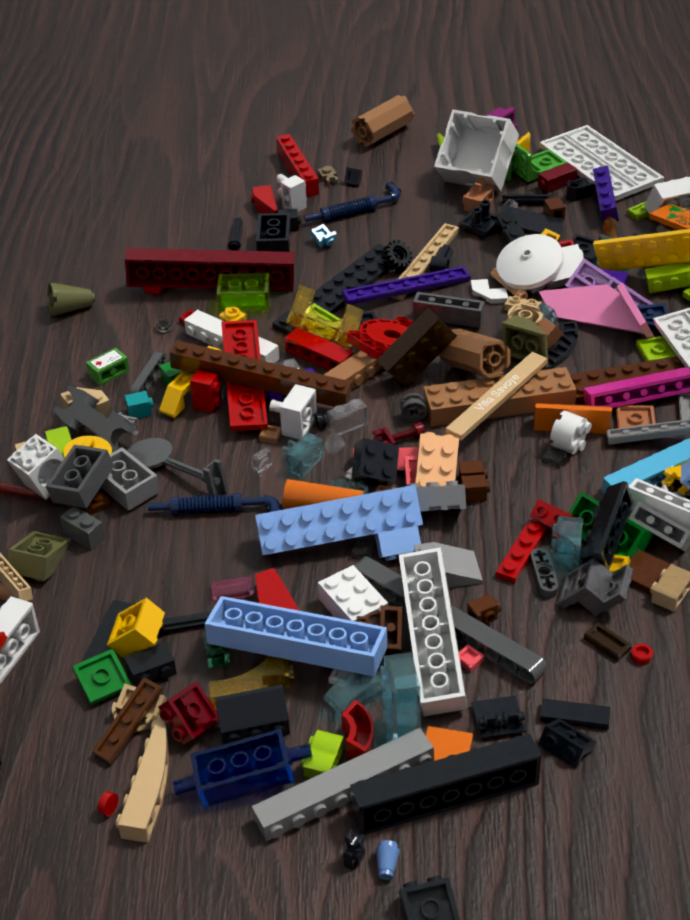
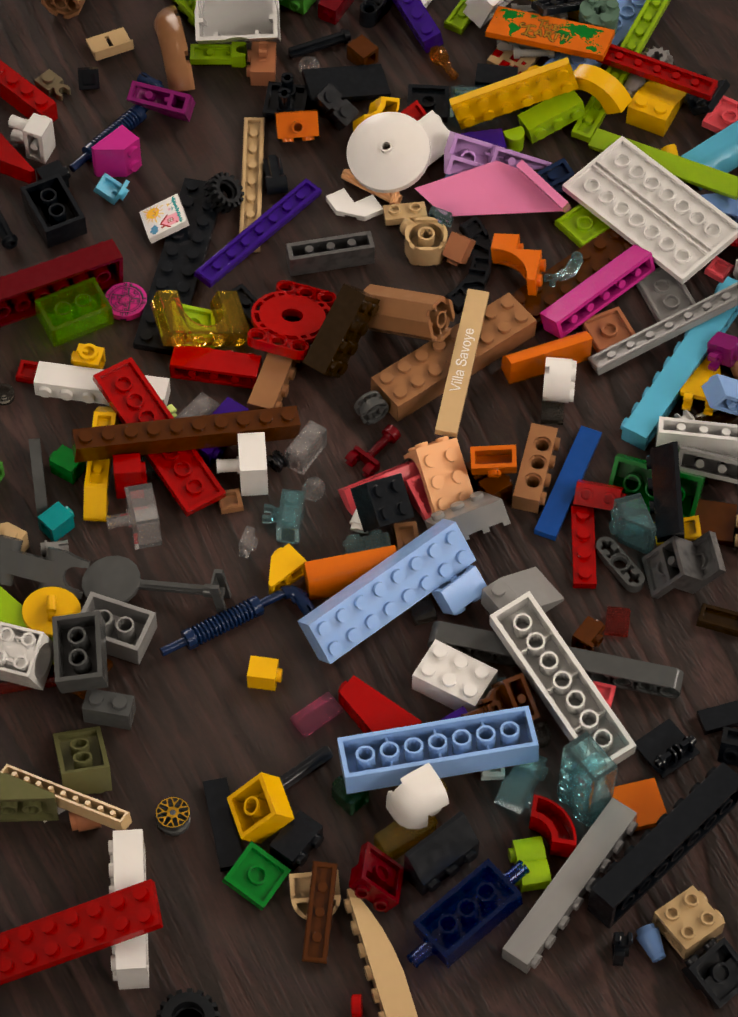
camera: 30 degrees left, 15 degrees up
olive slope [502,315,548,367] -> none
none -> tan piece [86,27,134,61]
none -> dark pink slope [91,125,142,177]
none -> dark pink tile [104,282,147,321]
none -> clear brick [106,483,162,550]
none -> magenta slope [126,80,195,122]
none -> white tile [139,194,189,244]
none -> medium nougat brick [154,5,195,92]
none -> dark grey wheel [156,797,191,836]
none -> lime plate [190,41,247,68]
none -> yellow brick [247,656,283,691]
none -> yellow slope [268,543,307,594]
none -> orange brick [275,110,319,142]
none -> white brick [386,763,449,830]
none -> orange brick [470,444,517,478]
none -> orange arch [491,233,546,296]
none -> lime brick [503,126,525,152]
none -> medium nougat brick [511,423,561,514]
none -> blue tile [534,425,602,541]
none -> clear light blue arm [544,251,583,287]
none -> clear red slope [604,606,630,637]
none -> tan brick [652,885,725,960]

